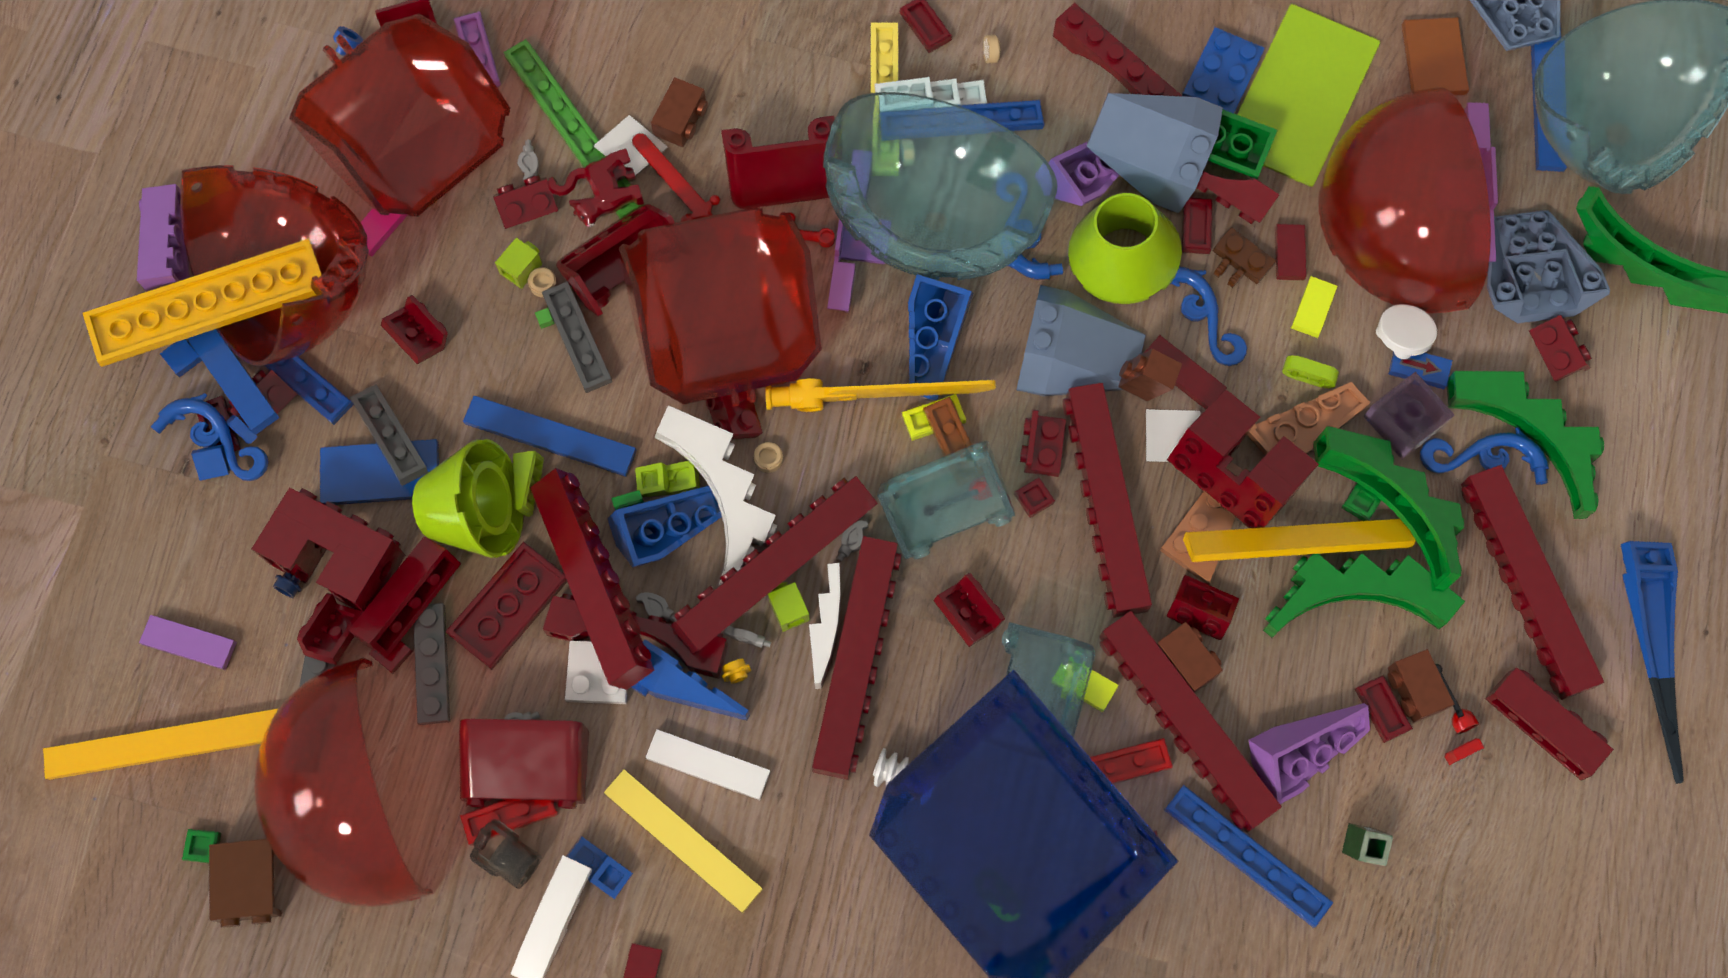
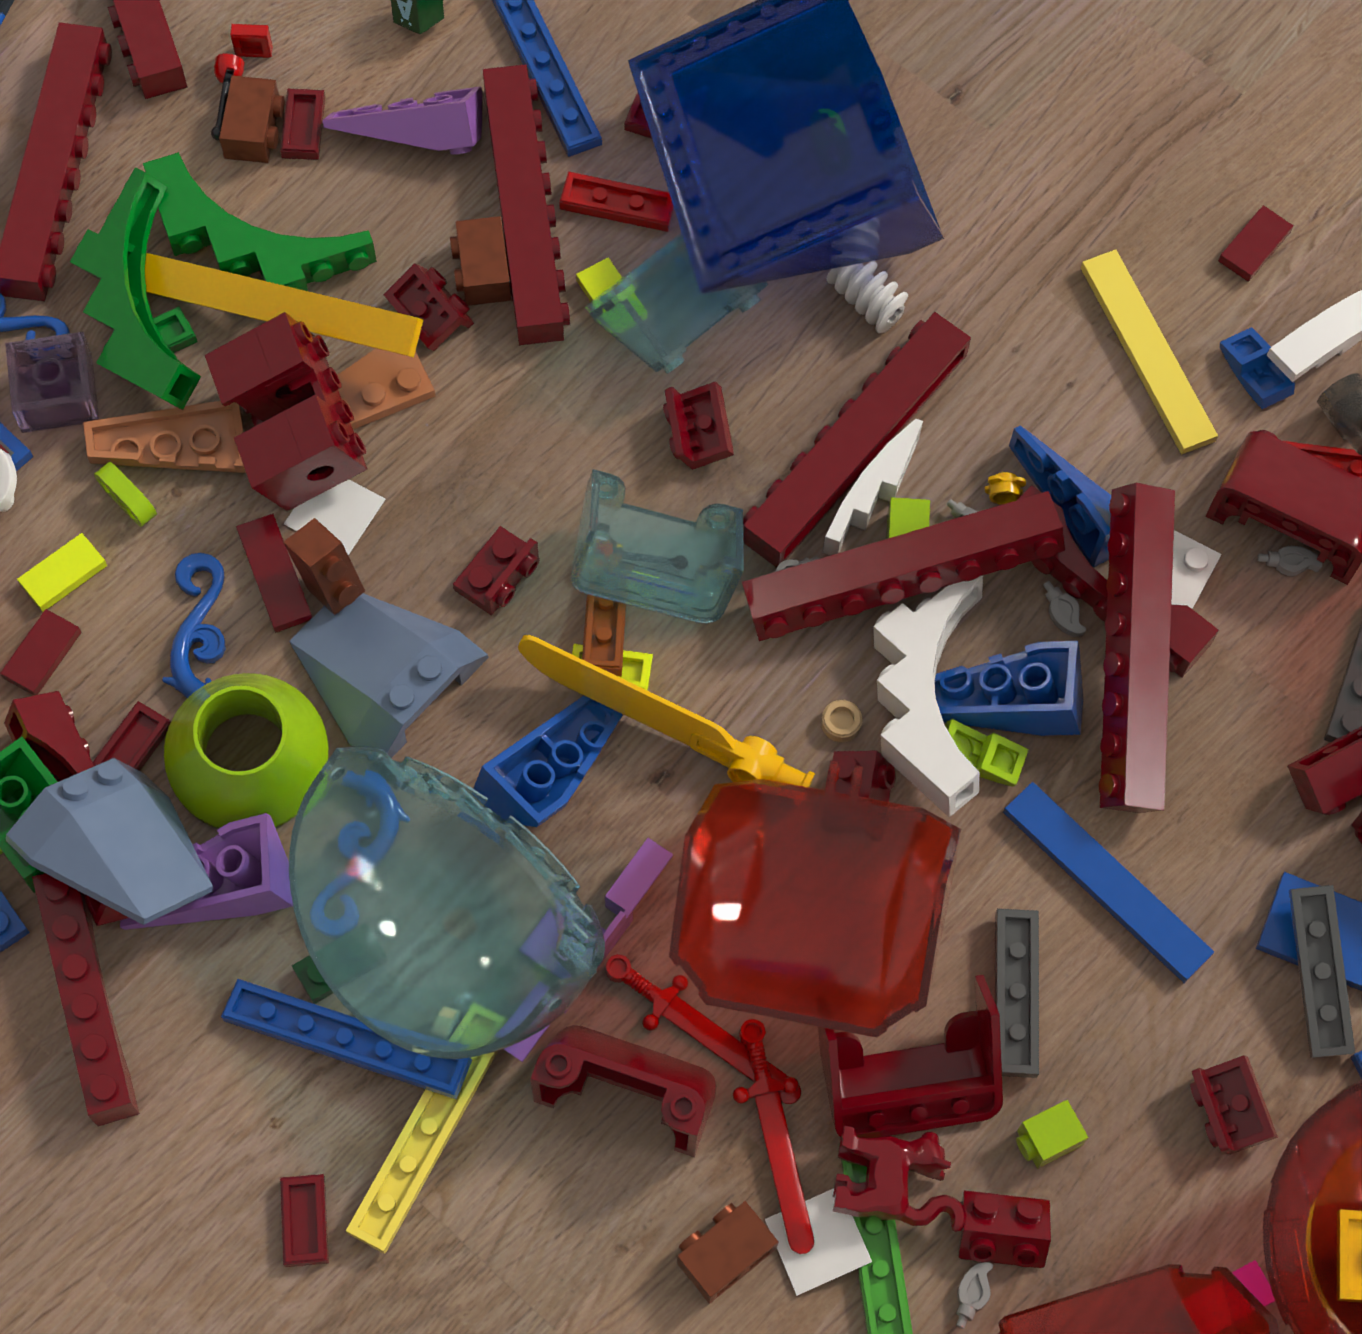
camera: 155 degrees left, 5 degrees down
lime cone [412,439,524,558] -> none
dark red tile [445,541,567,670] -> none
lime slope [513,451,544,517] -> none
tan tile [528,267,557,297] -> none
bright green piece [535,308,554,329] -> none
green tile [611,490,644,510] -> none
white tile [645,729,770,800] -> none
white slope [874,77,987,111] -> none
tan tile [983,35,1000,63] -> none
dark red tile [1014,477,1055,518] -> none
dark red brick [1063,383,1152,618] -> none
reddish brown hinge [1213,227,1276,288] -> none

